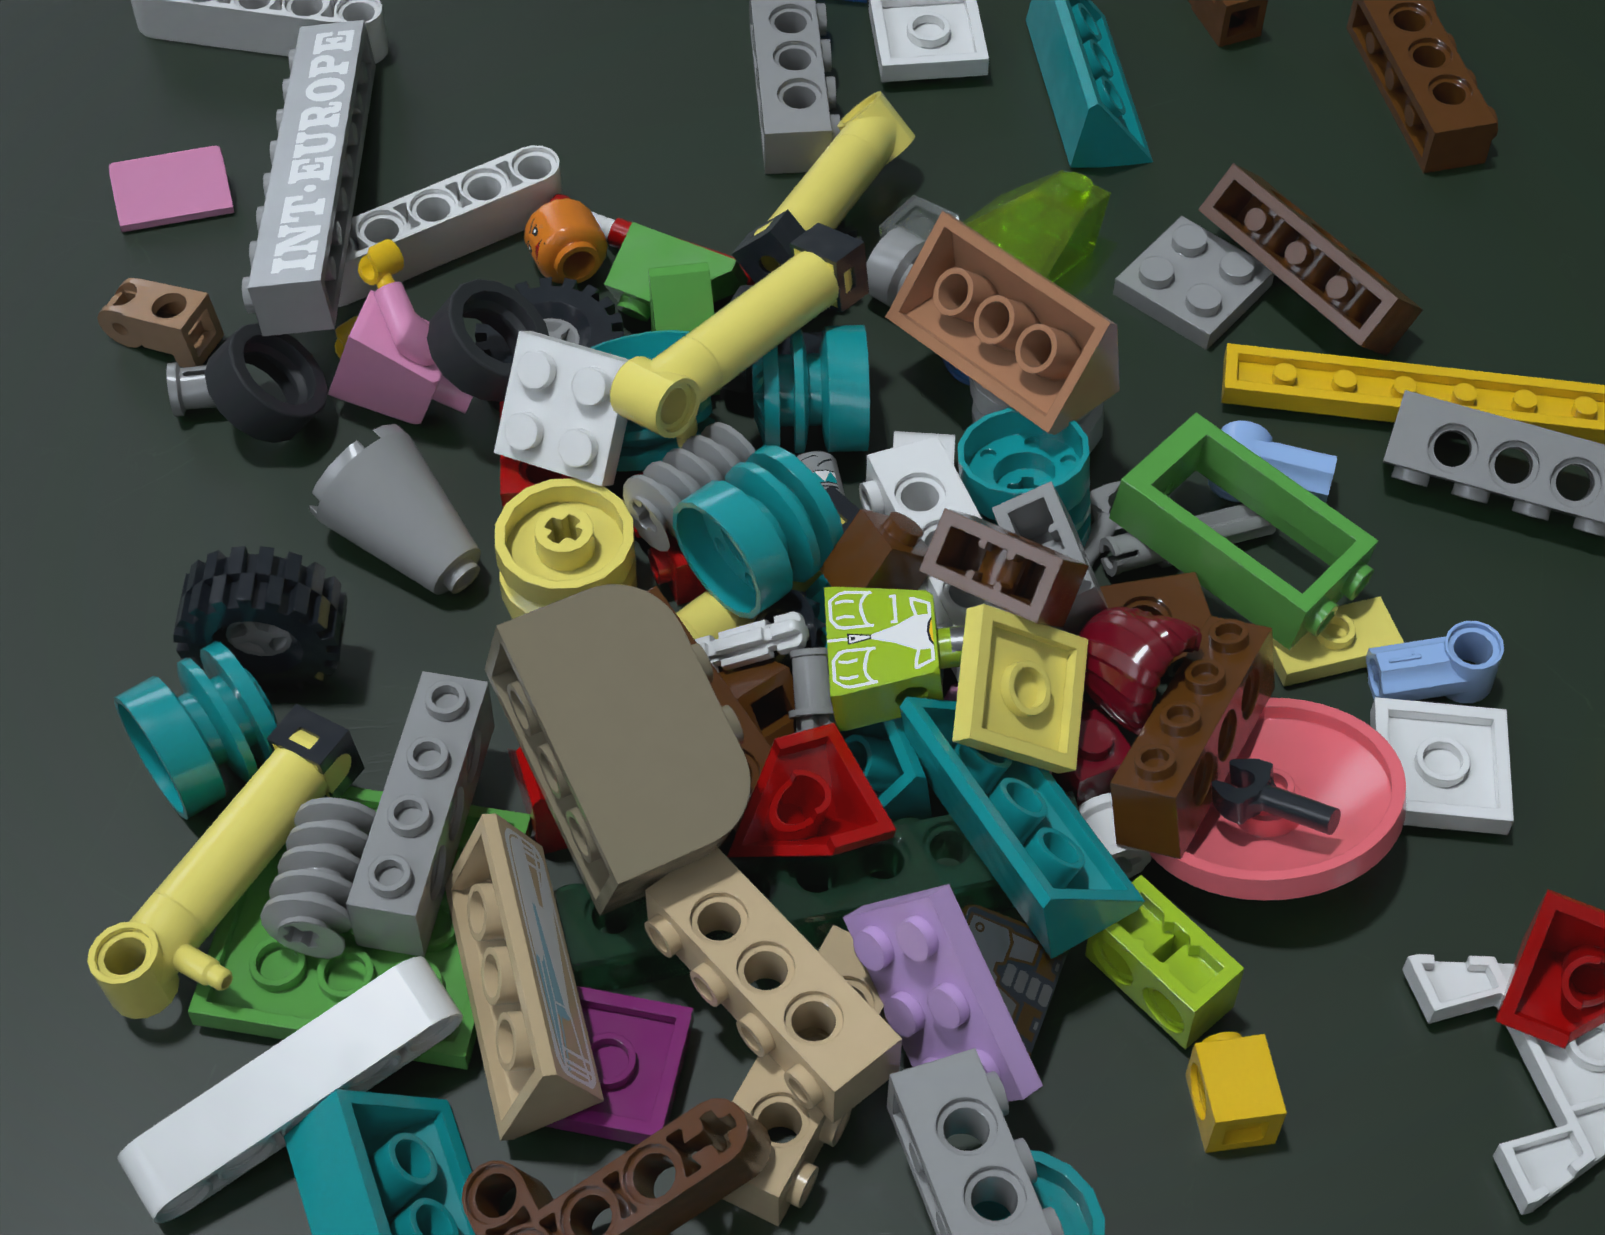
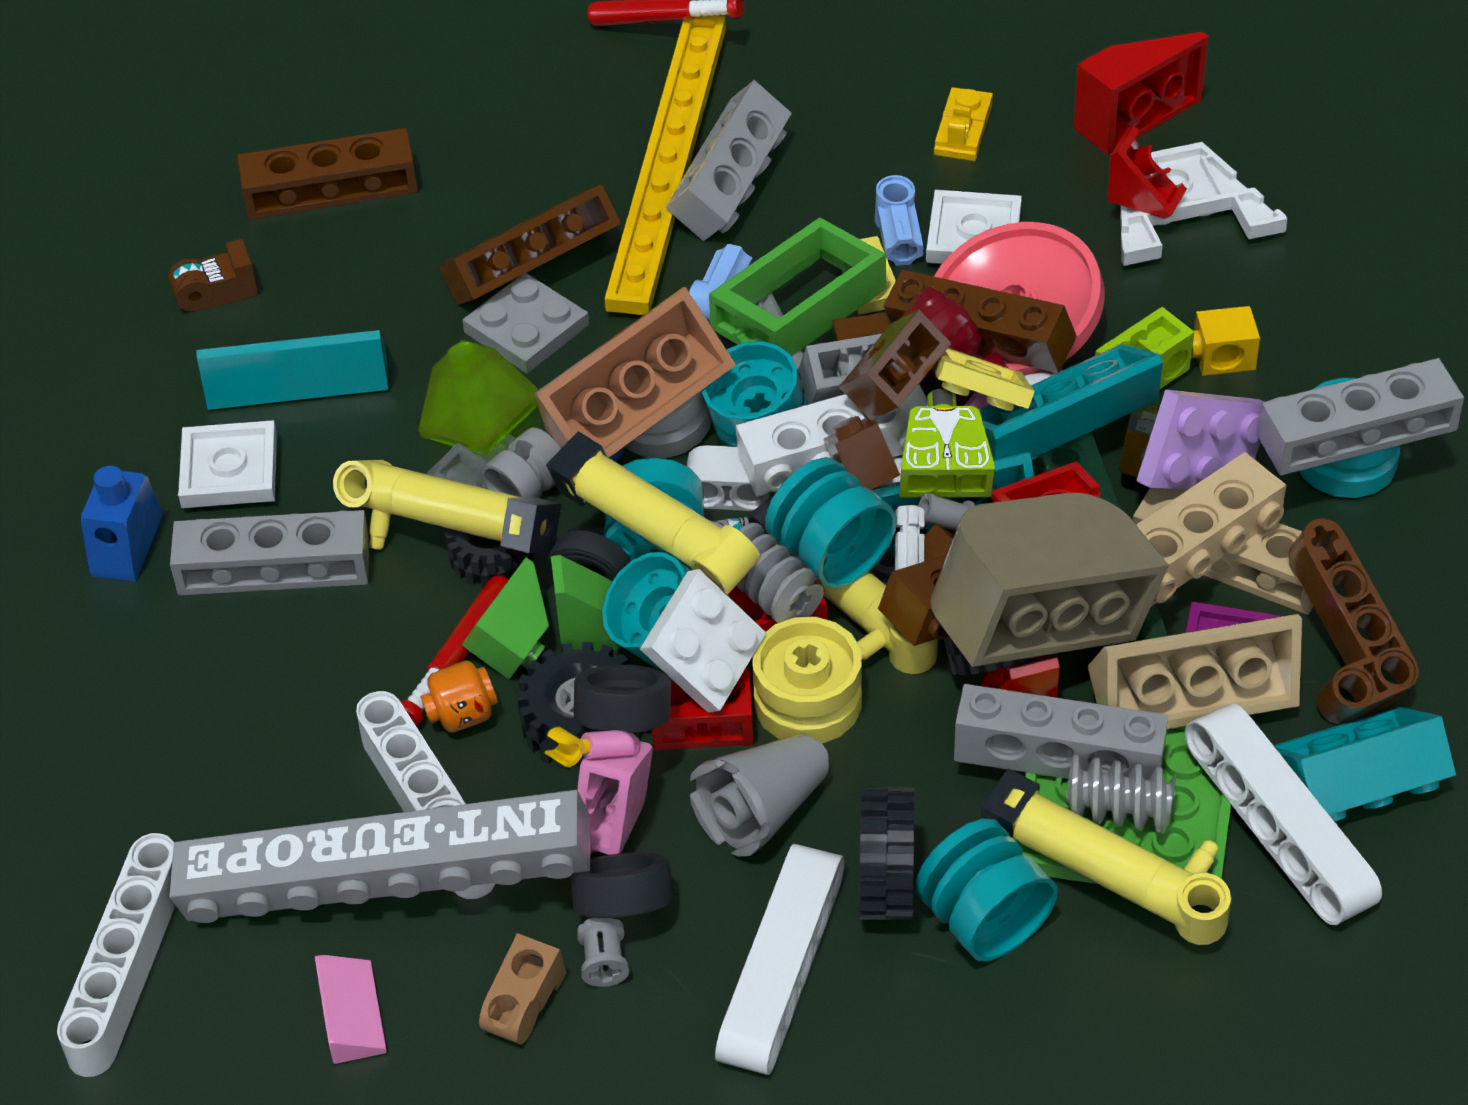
camera: 85 degrees left, 5 degrees down
black bar [1211,758,1341,835] -> none
none -> white beam [715,844,845,1075]

